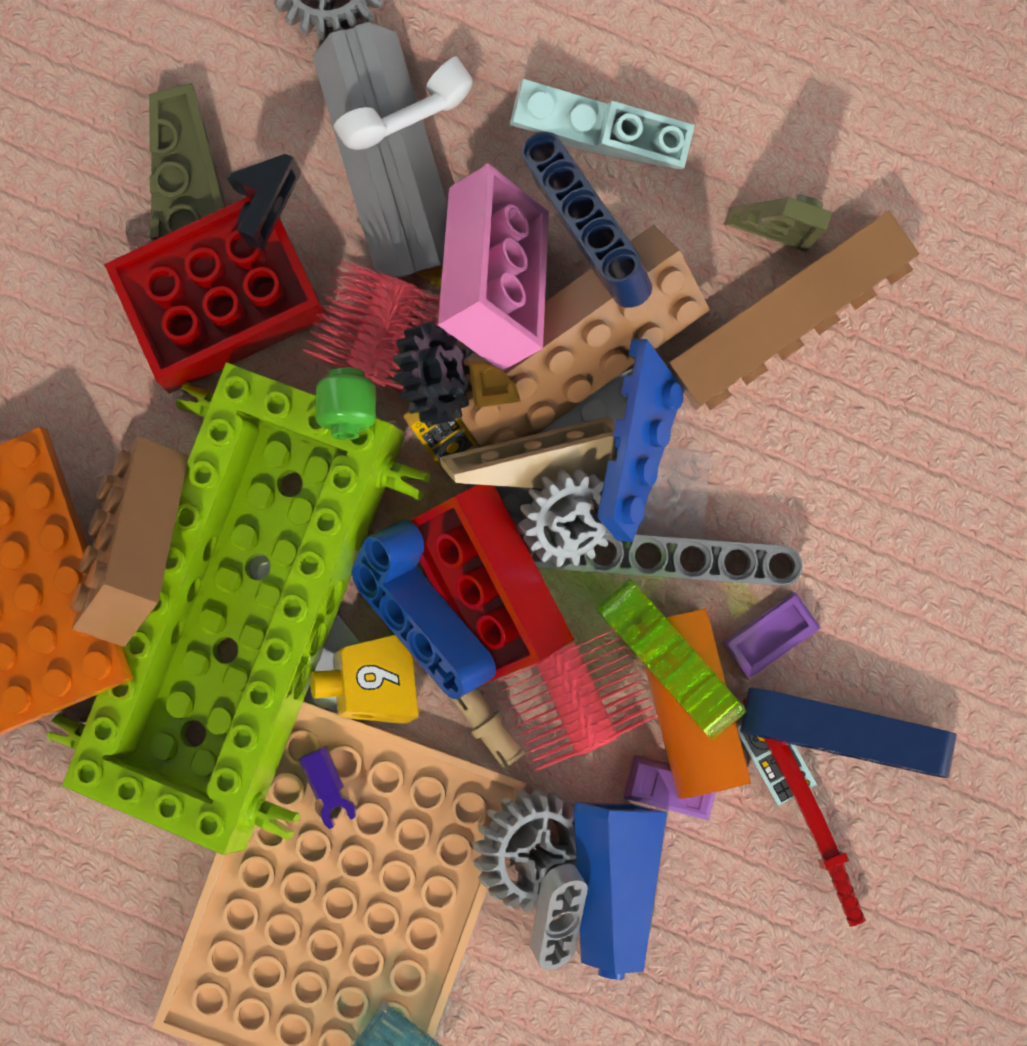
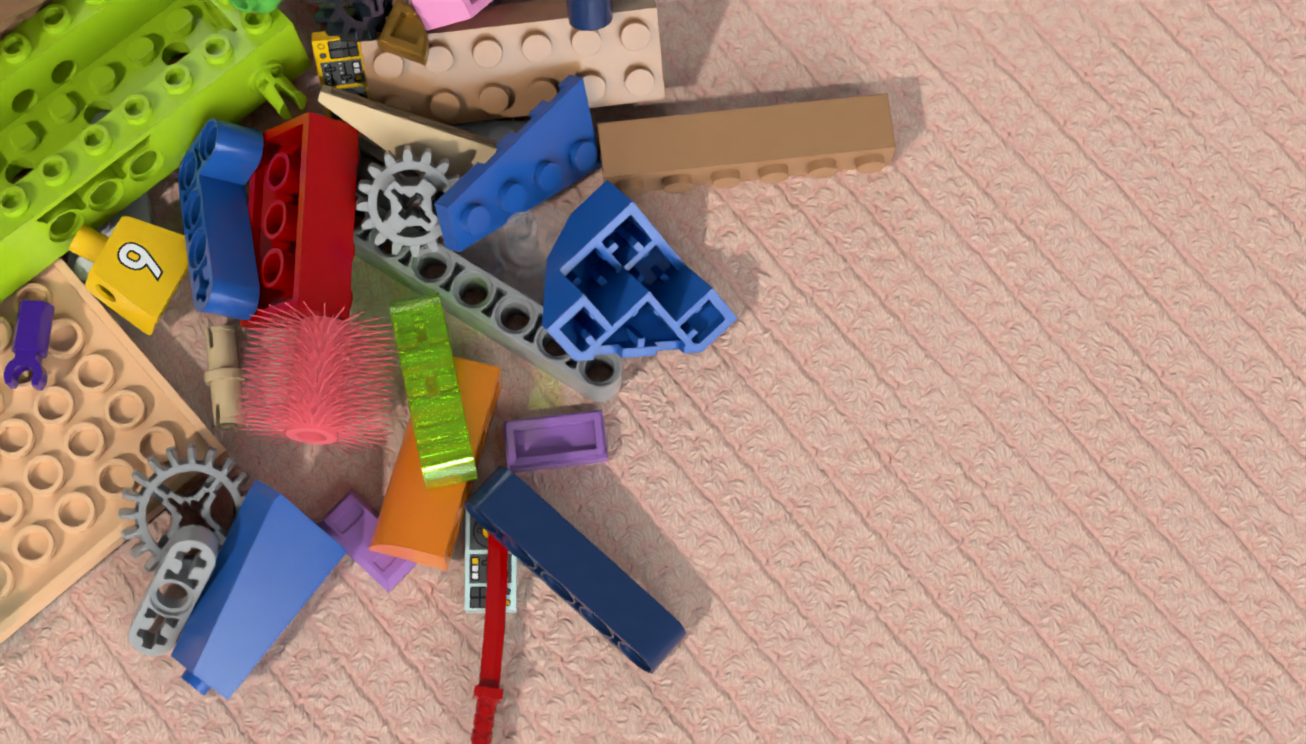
camera: 25 degrees right, 15 degrees down
olive wing [724,195,833,252] -> none
none -> blue brick [542,180,738,361]

